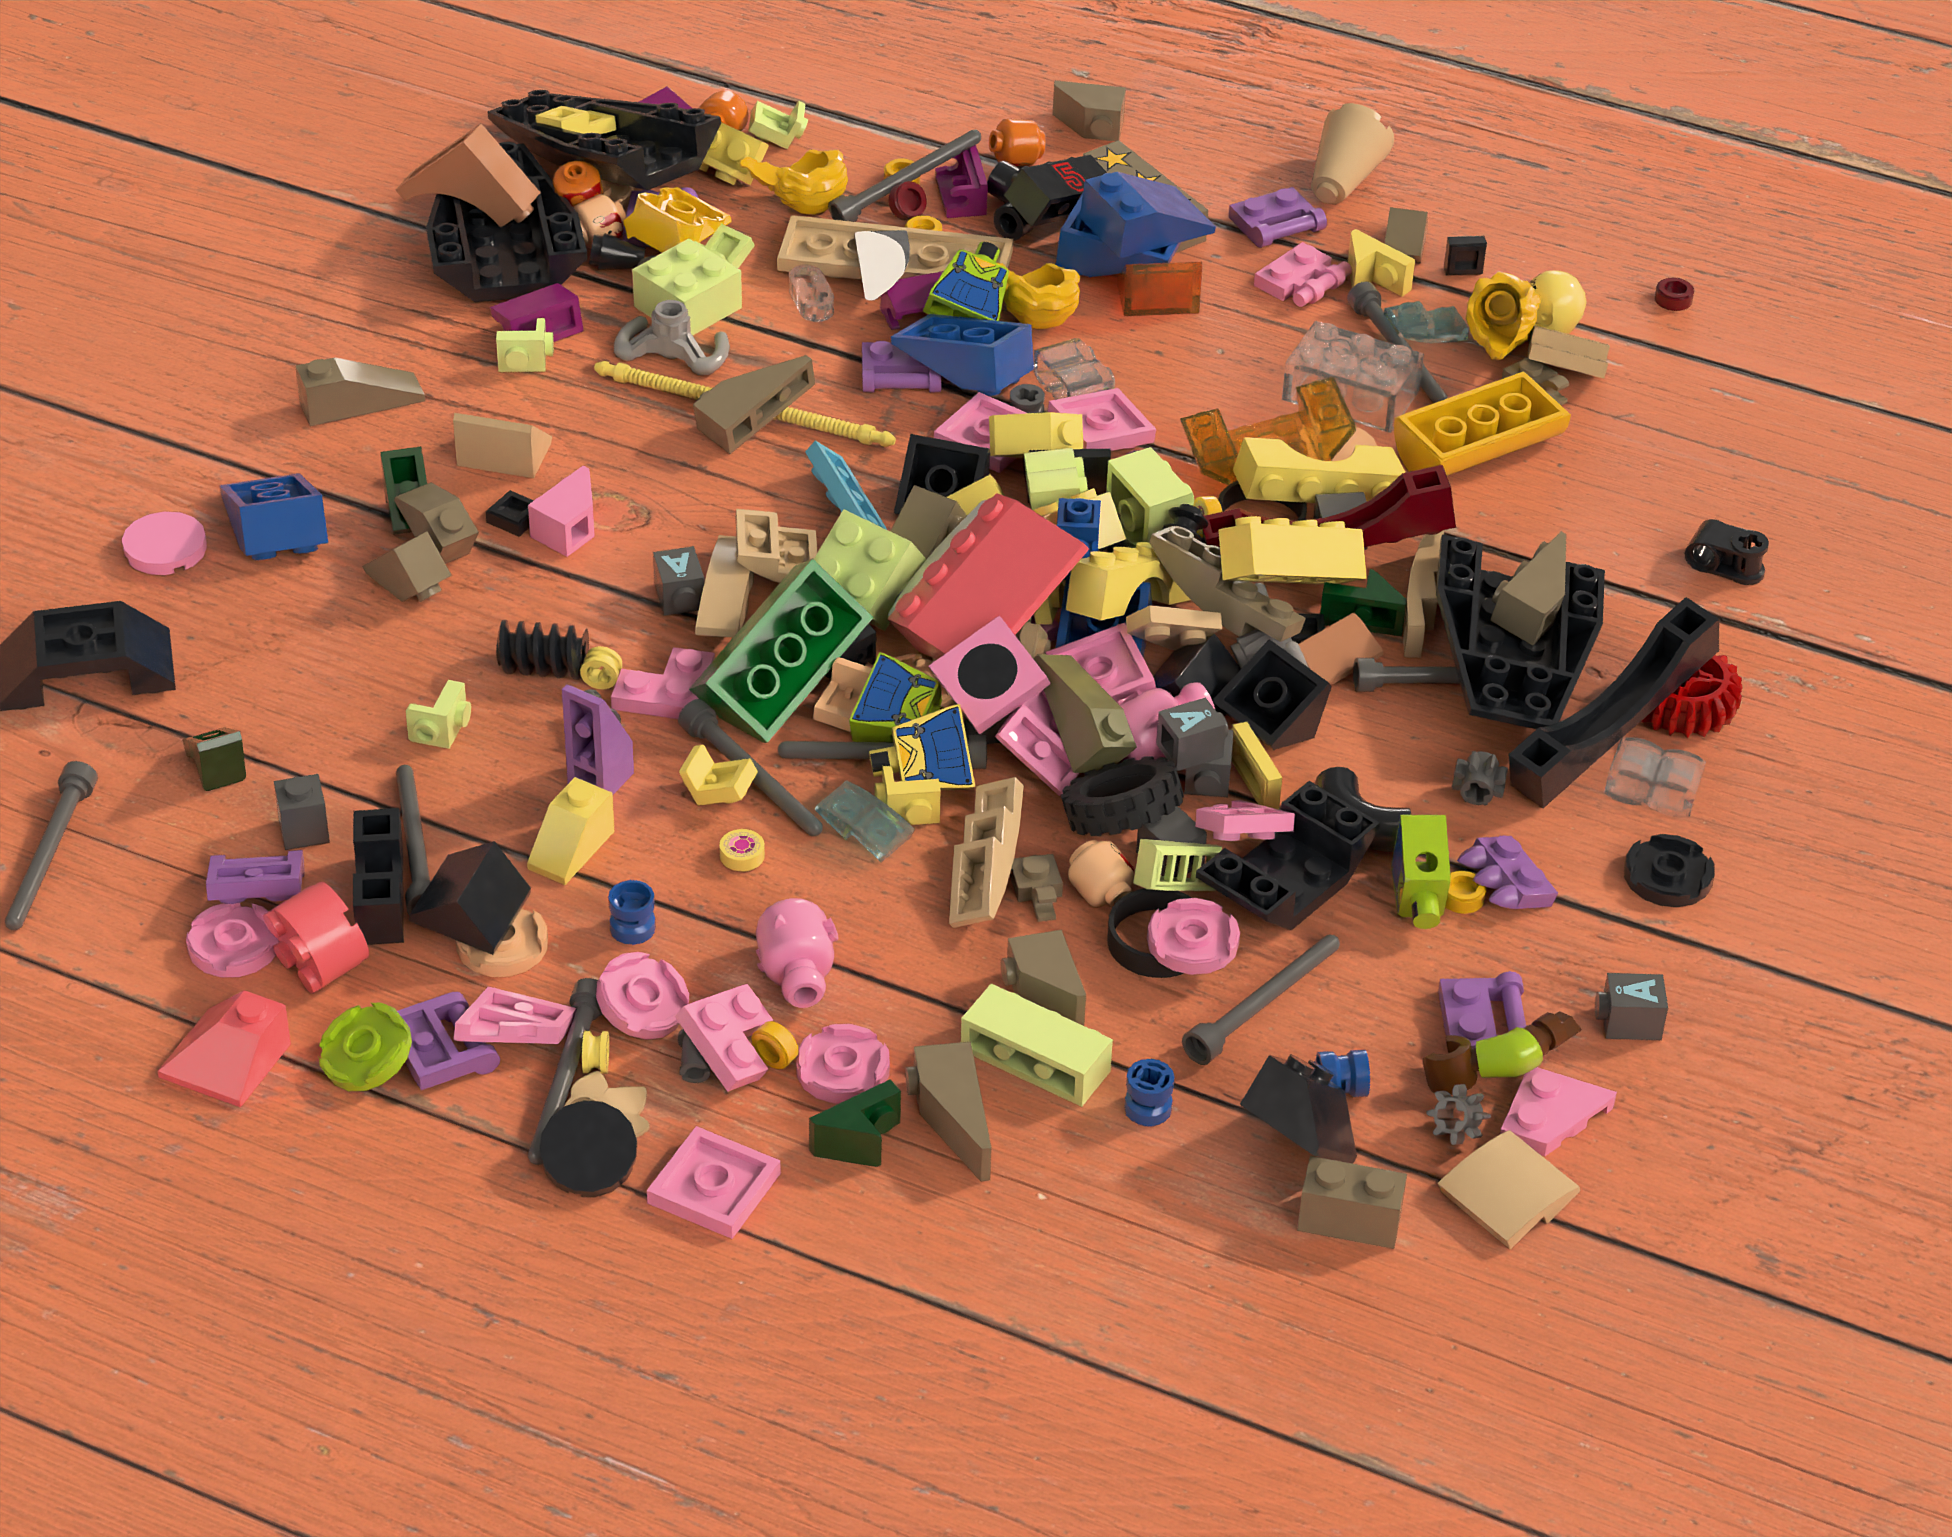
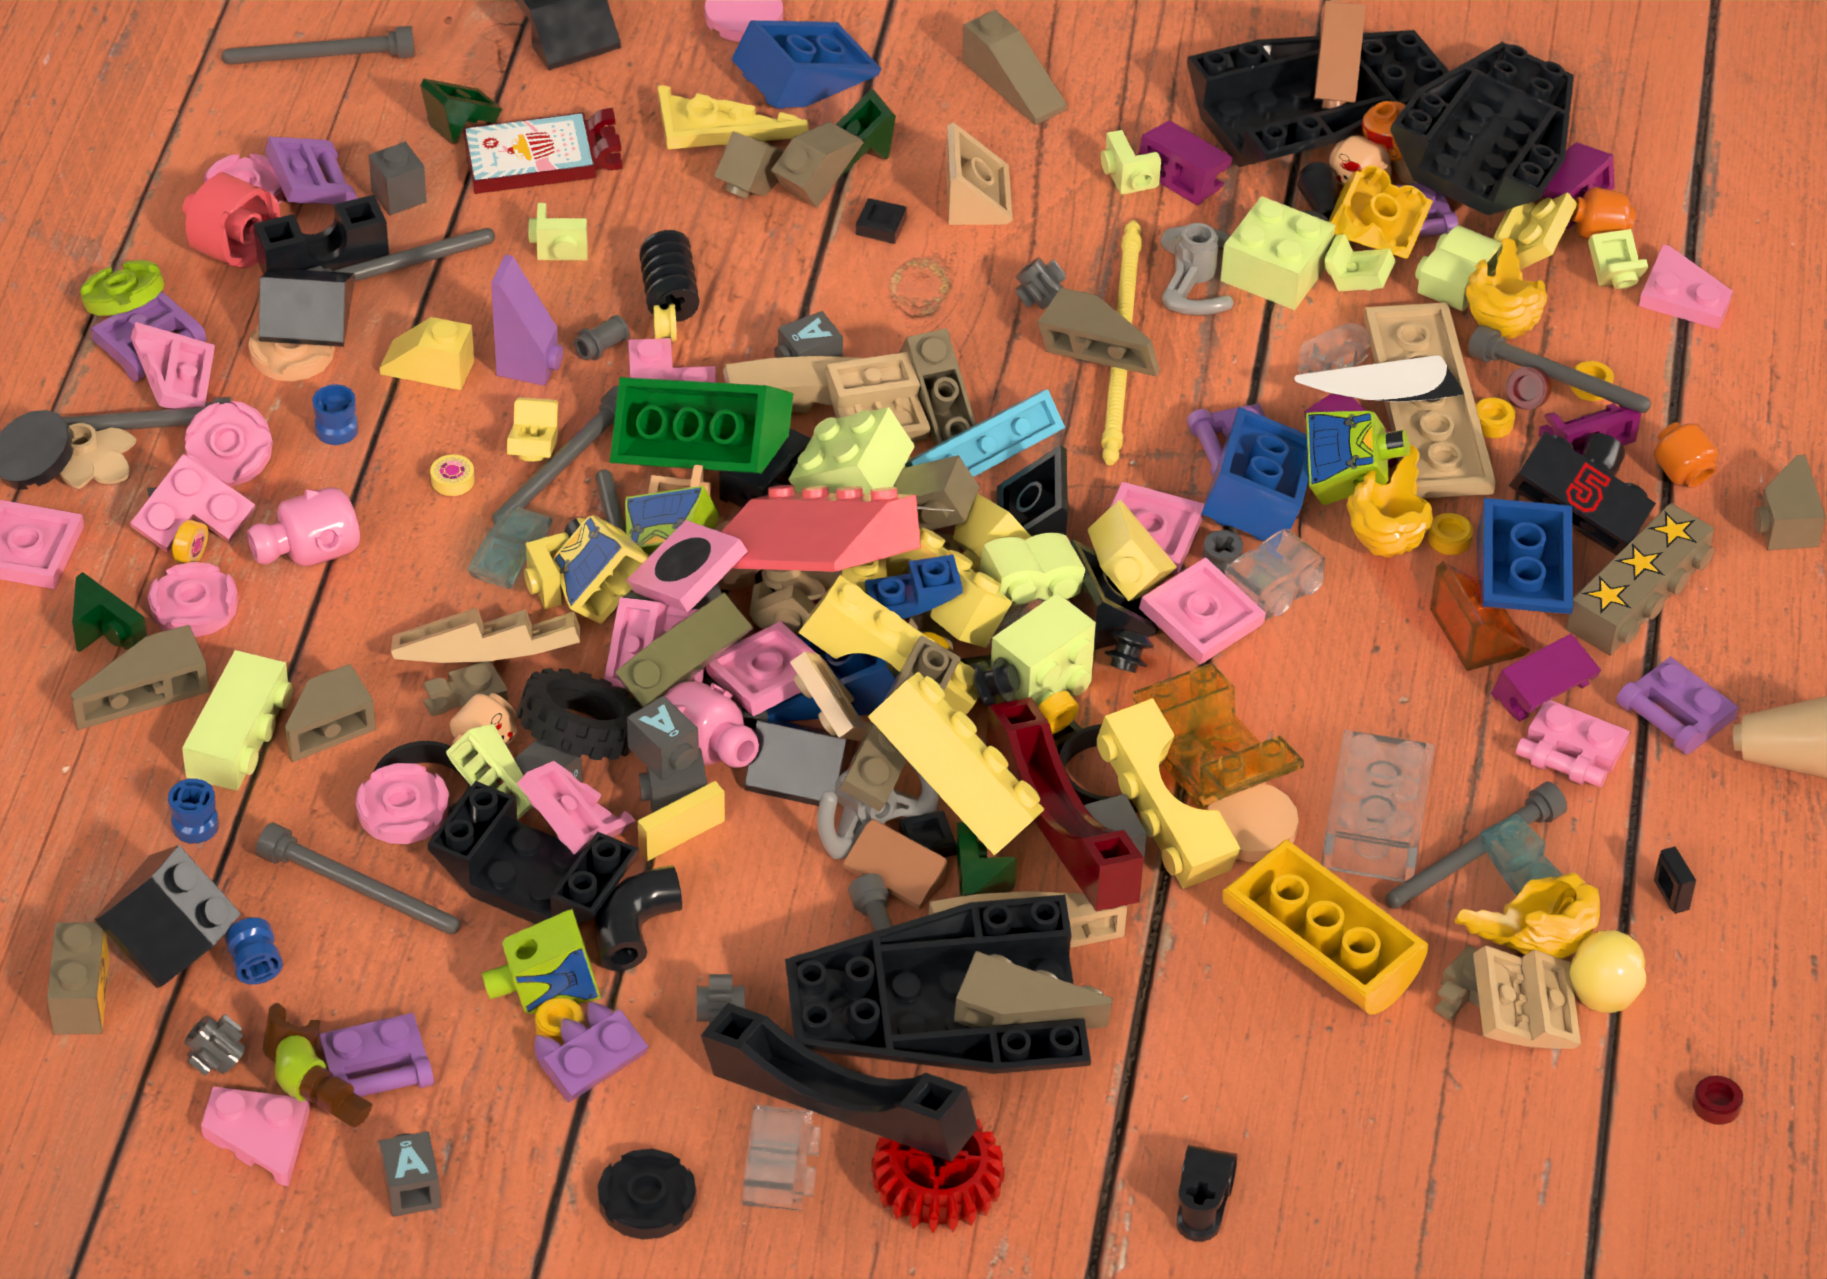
camera: 75 degrees right, 5 degrees up
coral slope [158,990,291,1108] -> none
bright pink slope [528,466,594,557] -> none
light yellow slope [536,106,616,134] -> none
light yellow bush [582,1031,609,1074] -> none
blue slope [1080,172,1216,259] -> none
black slope [1212,639,1332,750] -> none
light yellow slope [1348,229,1415,297] -> none
dark tan slope [1385,207,1428,263] -> none
tan slope [1438,1130,1581,1250] -> none
none -> tile [463,108,623,194]
none -> light yellow wing [658,86,808,150]
none -> dark tan slope [899,328,976,446]
none -> dark grey gear [1015,257,1066,310]
none -> yellowish green brick [1415,225,1503,311]
none -> magenta hinge [1491,633,1601,721]
none -> bright pink wing [1639,244,1733,329]

